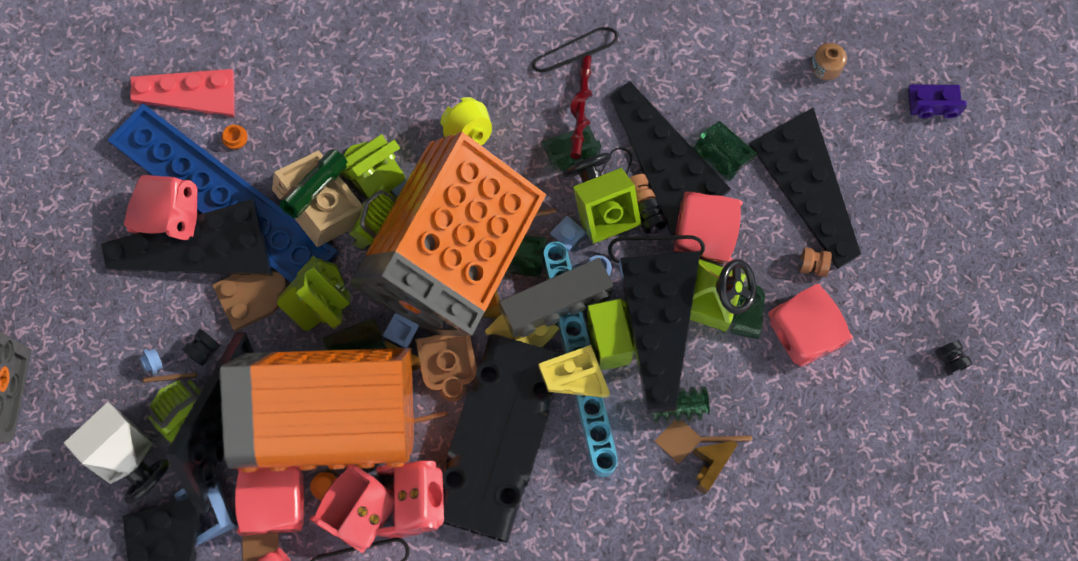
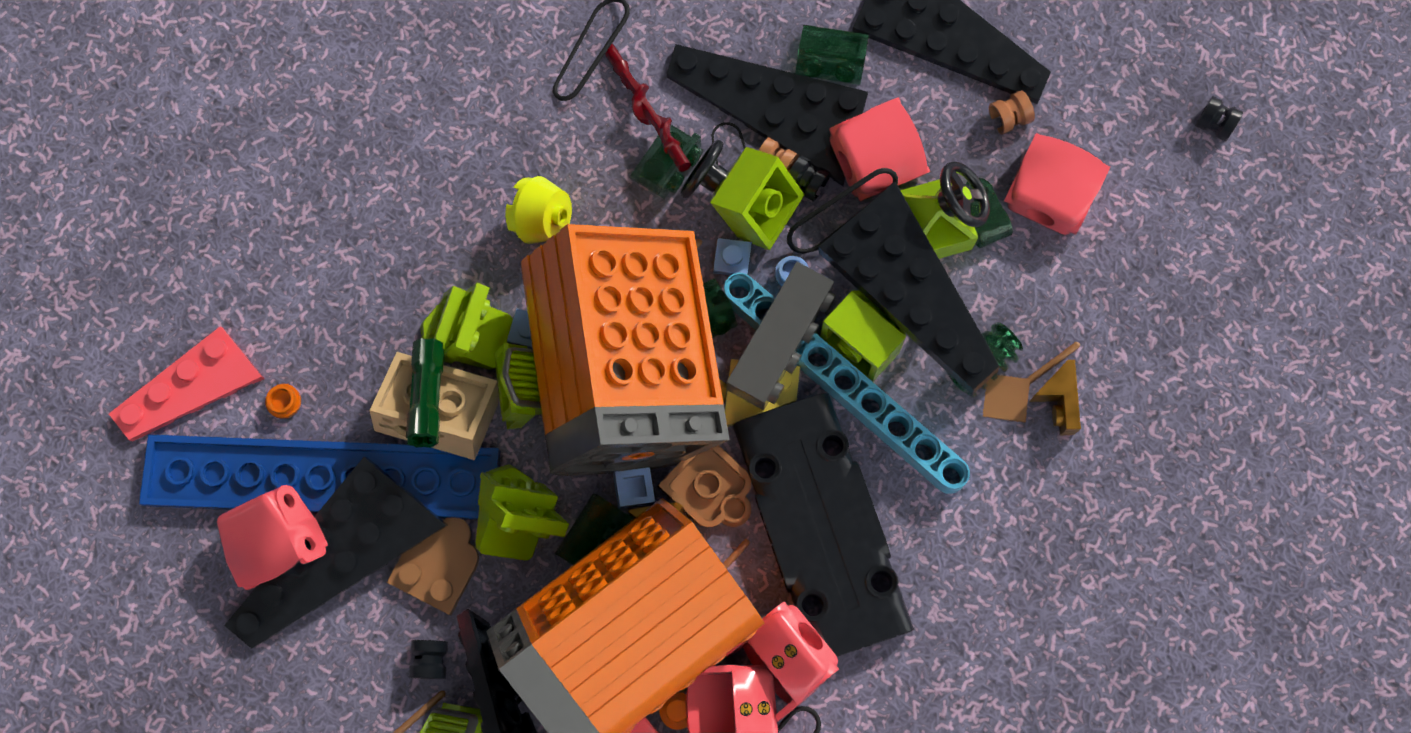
camera: 30 degrees left, 5 degrees up
light blue plate [139,349,163,375] -> none
light yellow wing [539,345,610,398] -> none

